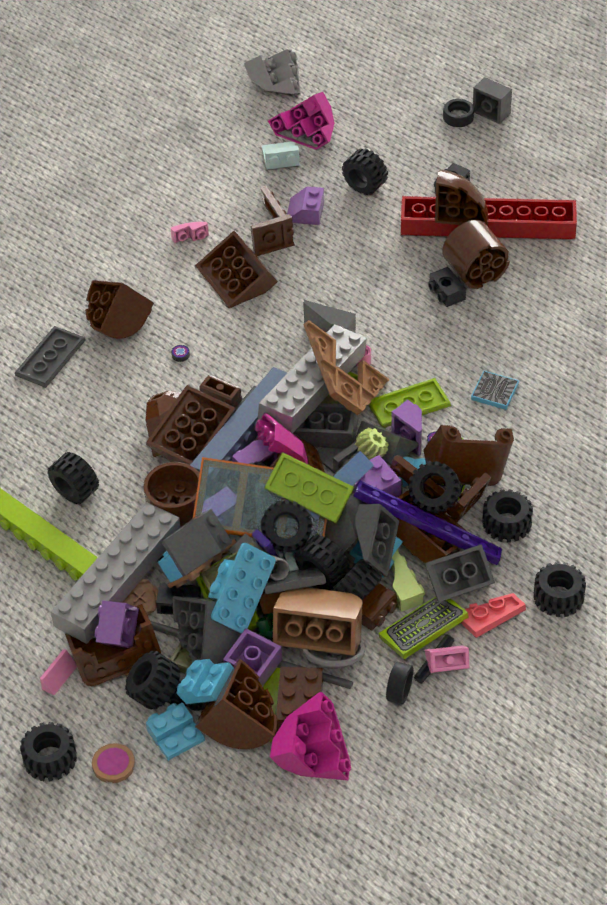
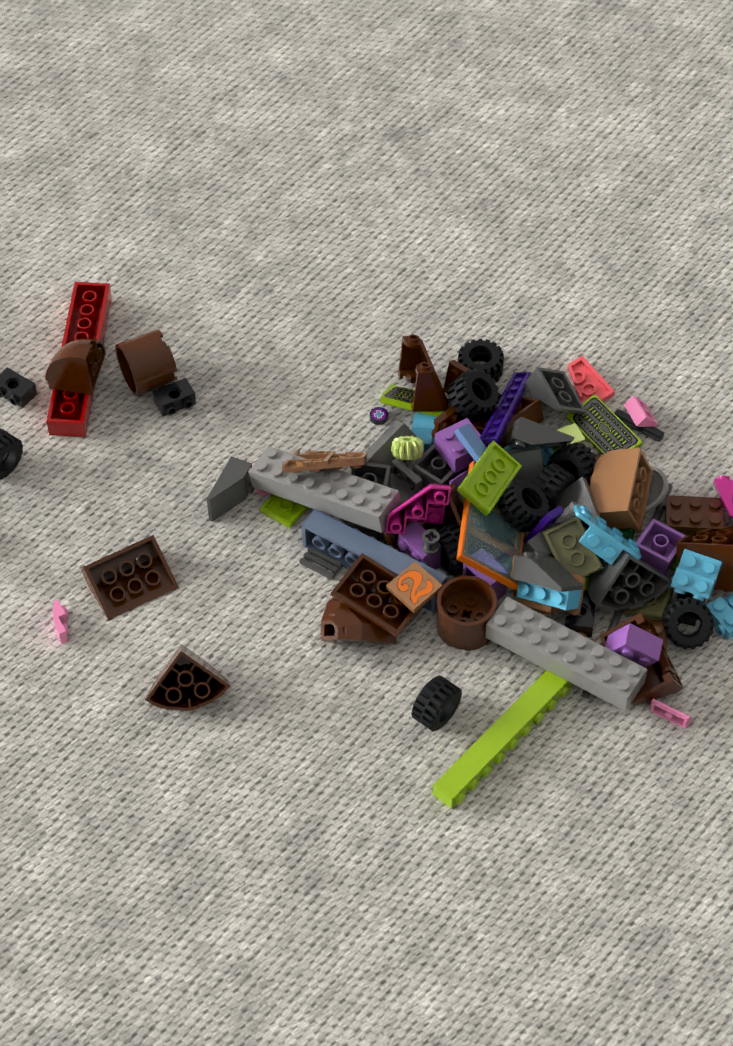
camera: 90 degrees left, 5 degrees up
dark grey tile [15,326,85,388] -> none
tile [171,345,190,362] -> none
reddish brown brick [199,375,242,408] -> none
reddish brown bracket [250,185,295,256] -> none
medium lavender slope [287,186,324,225] -> none
lime tile [368,378,451,428] -> none
black tyre [386,662,414,704] -> none
medium lavender slope [391,400,422,456] -> none
tile [471,371,519,410] -> none
black tyre [533,562,586,617] -> none
none -> medium nougat tile [386,561,443,613]
none -> dark grey bush [422,529,440,555]

